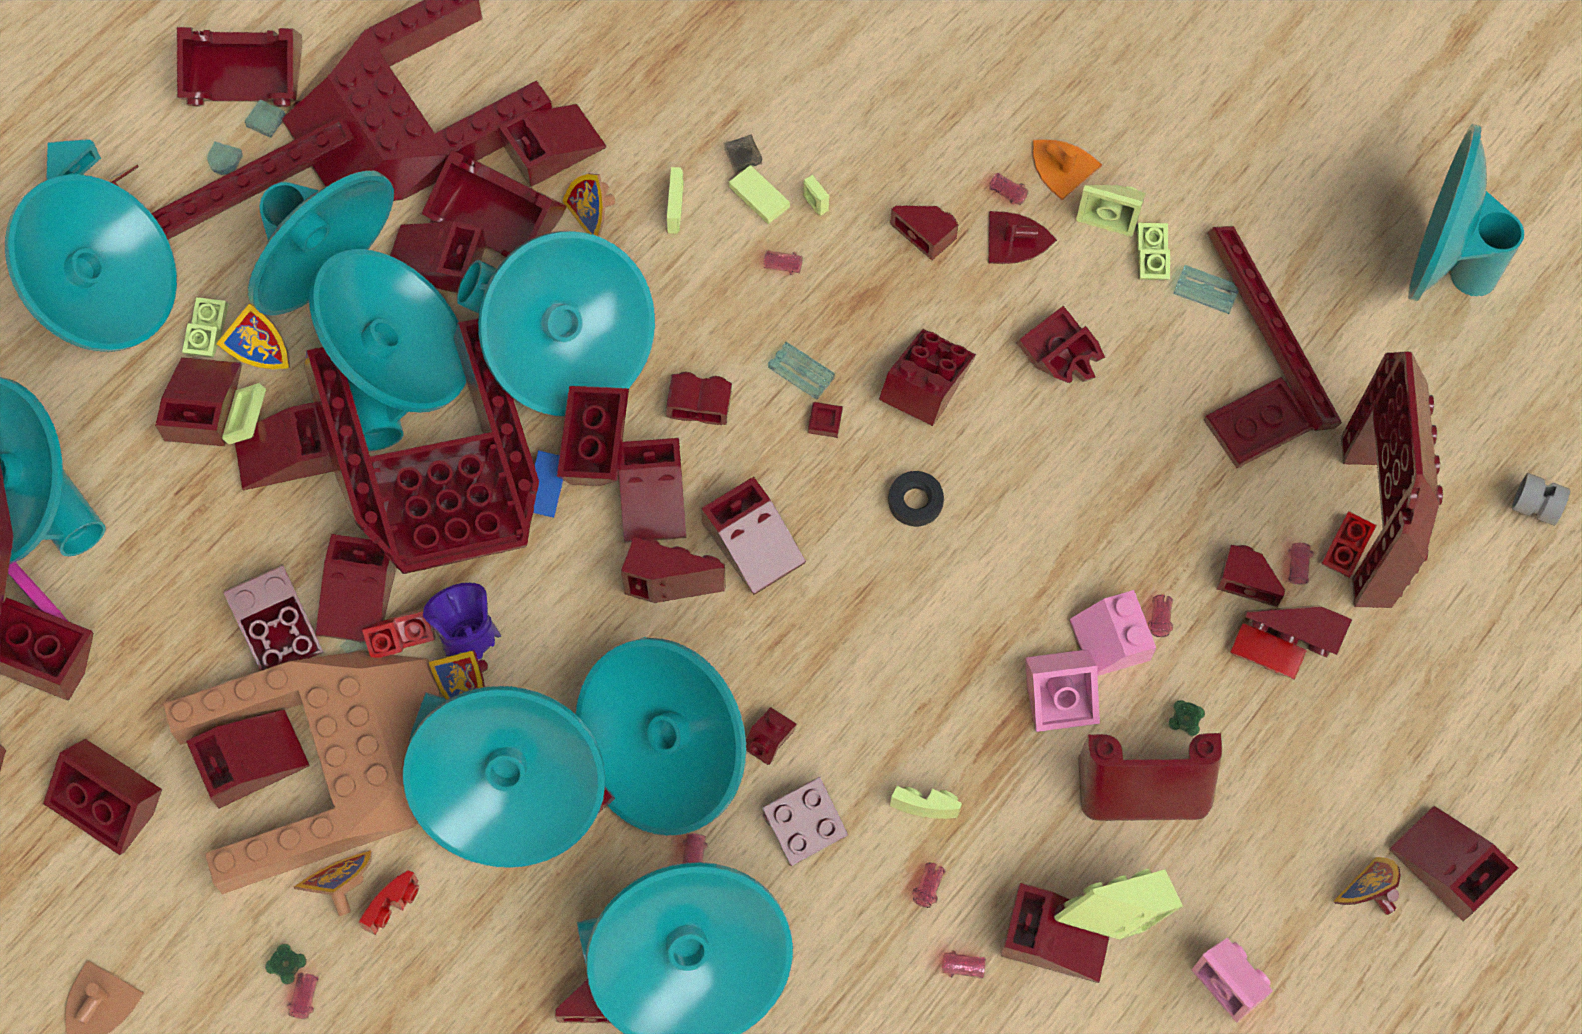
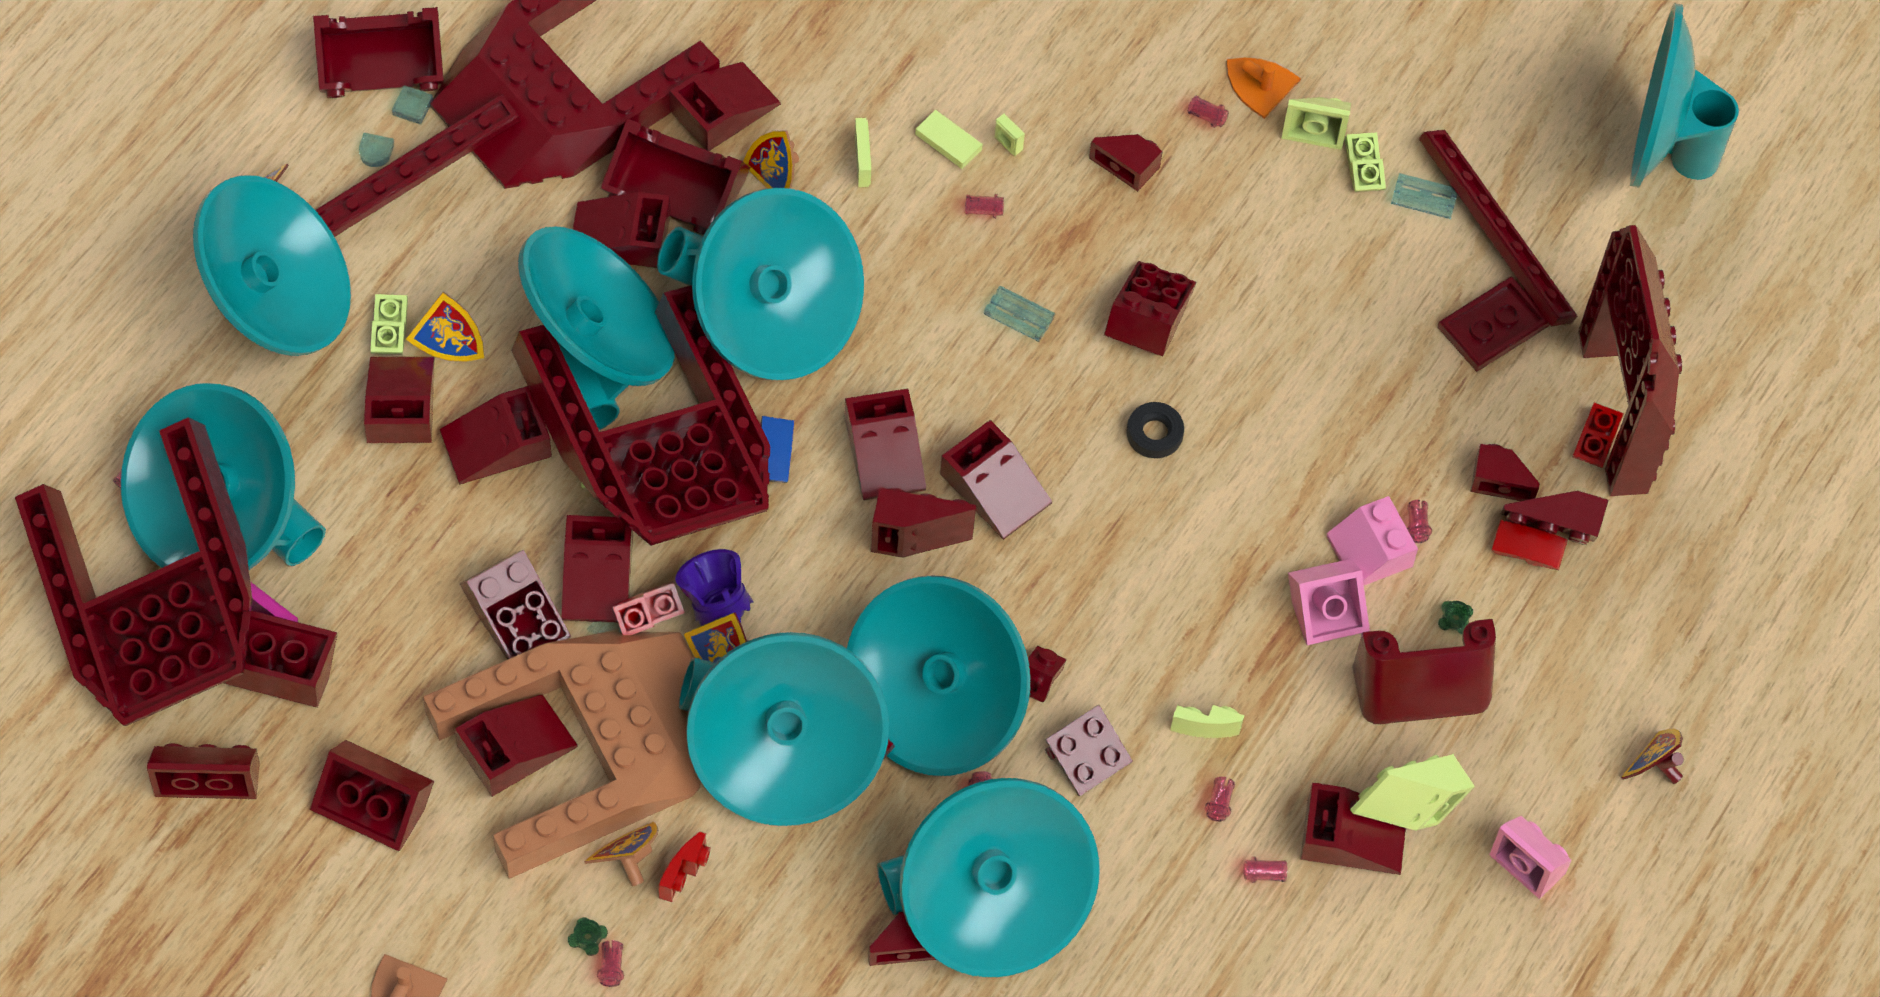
camera: 10 degrees left, 5 degrees down
teal slope [46,139,101,180] -> none
yellowish green tile [222,383,266,444] -> none
teal dish [248,171,394,316] -> none
dark red slope [557,386,629,486] -> none
dark red brick [666,372,732,425] -> none
clear smoke plate [724,135,762,173] -> none
dark red tile [808,402,843,438] -> none
dark red shield [988,211,1057,264] -> none
dark red plate [1016,305,1105,383] -> none
clear pink pin [1288,543,1314,585] -> none
dark red slope [1389,806,1518,921] -> none
light grey wheel [1512,473,1570,526] -> none

